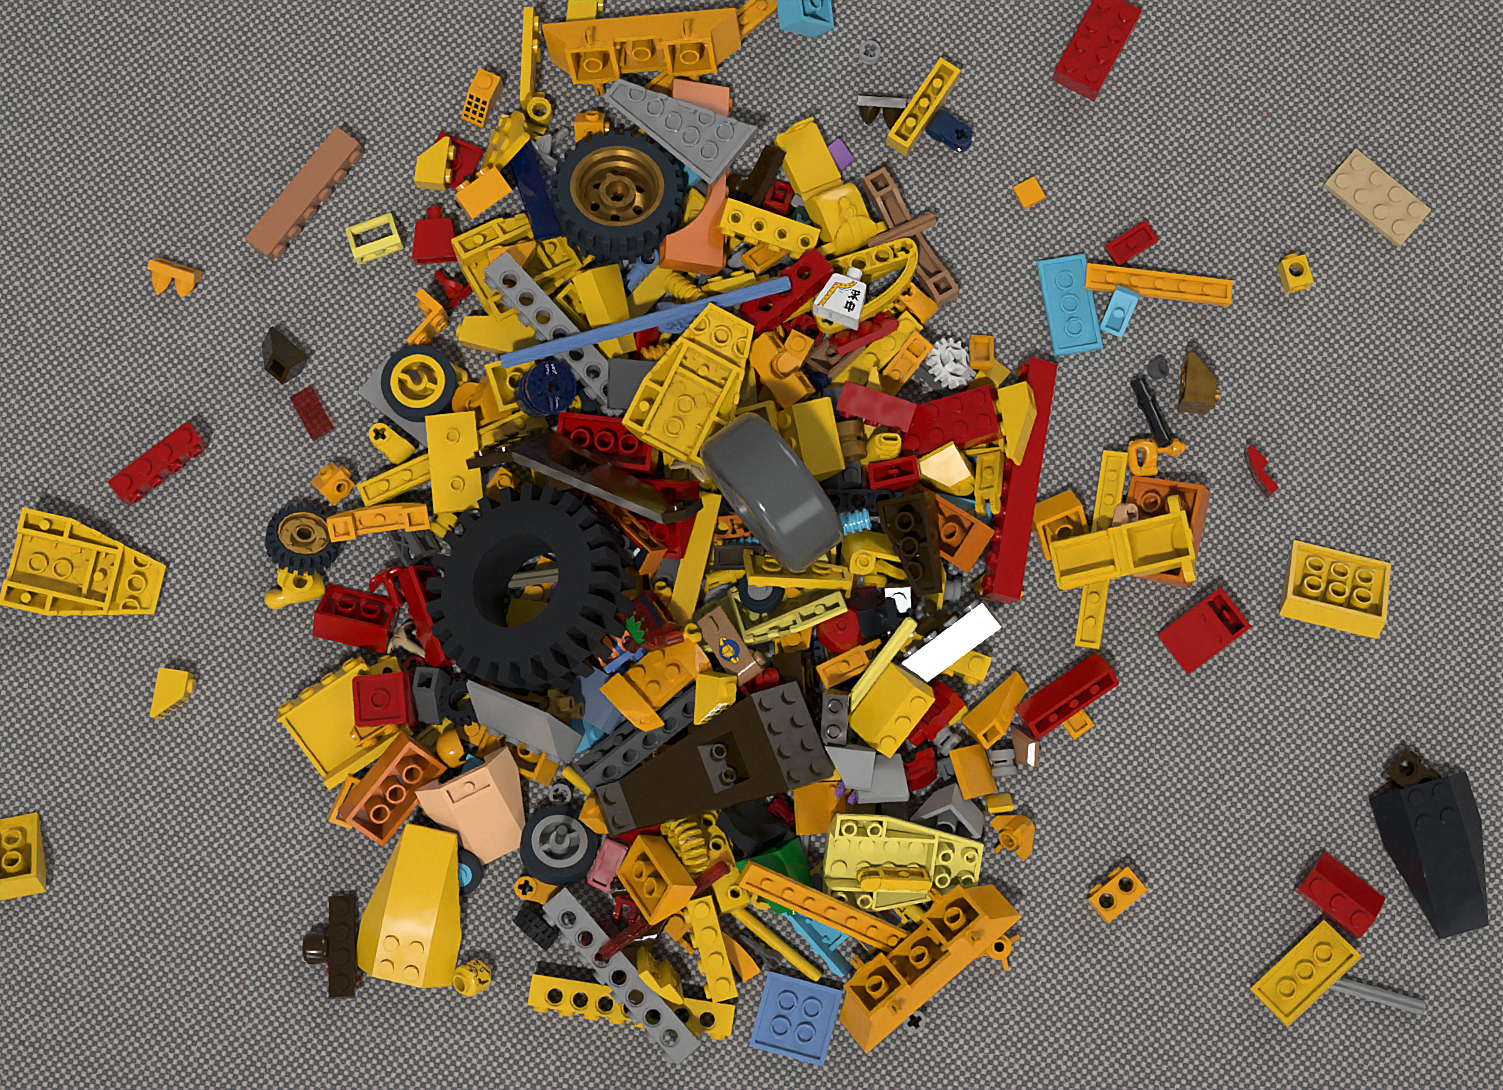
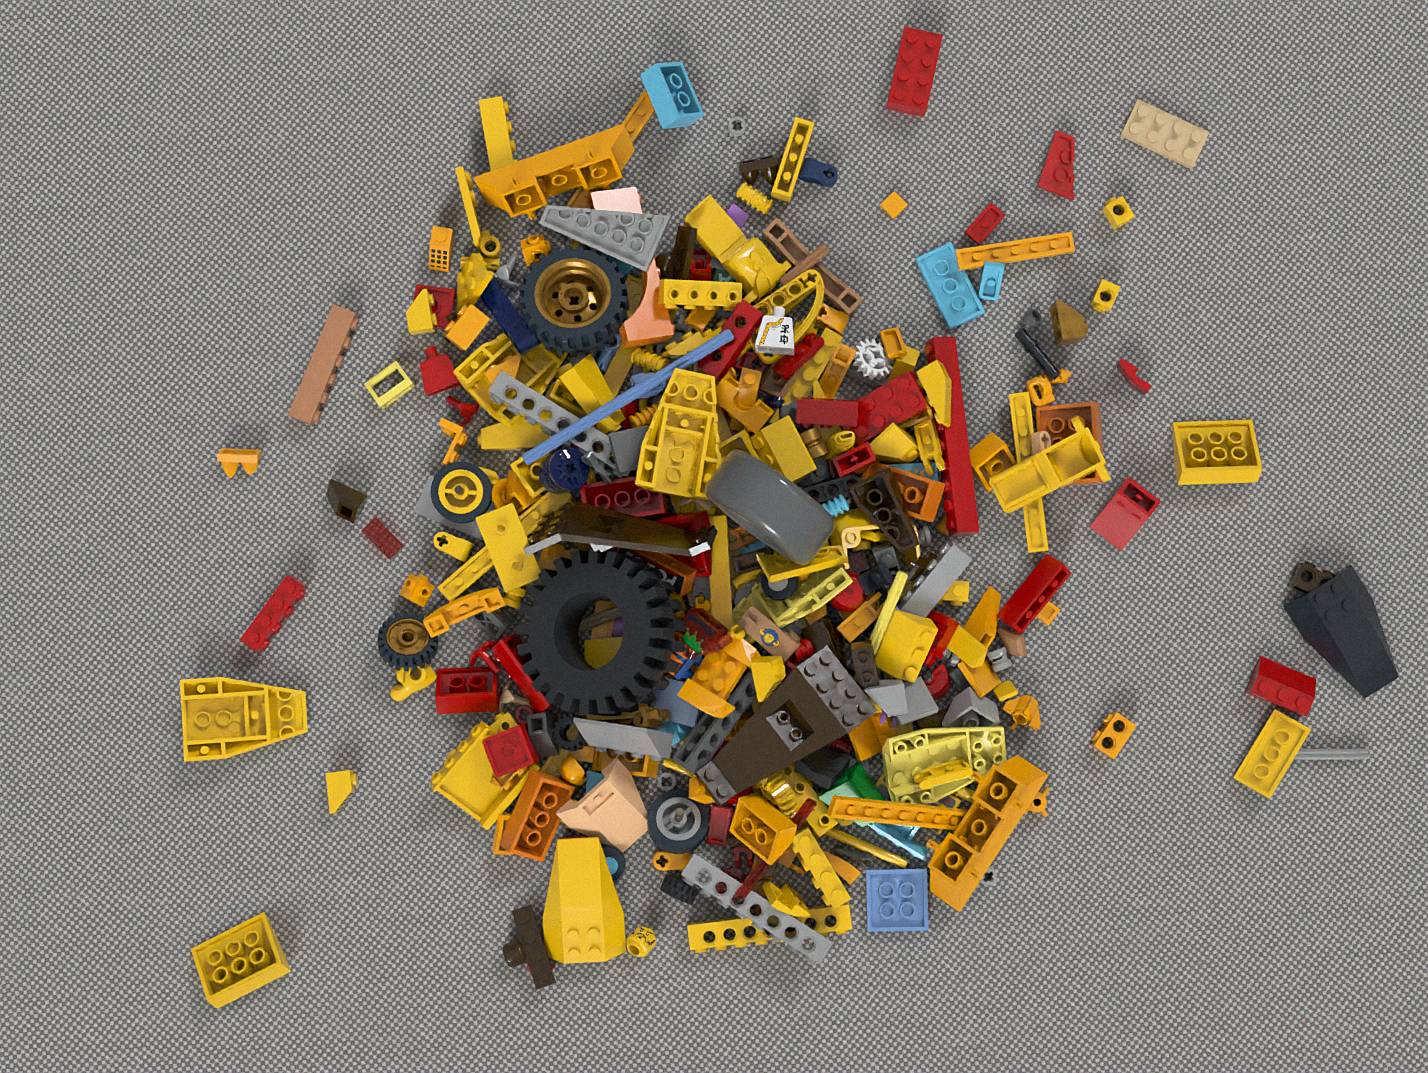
camera: 25 degrees left, 5 degrees up
none -> dark grey piece [581,451,615,485]
none -> yellow piece [736,182,773,215]
none -> yellow slope [947,627,988,668]
none -> red wing [1036,130,1075,201]
none -> yellow brick [1090,279,1120,313]

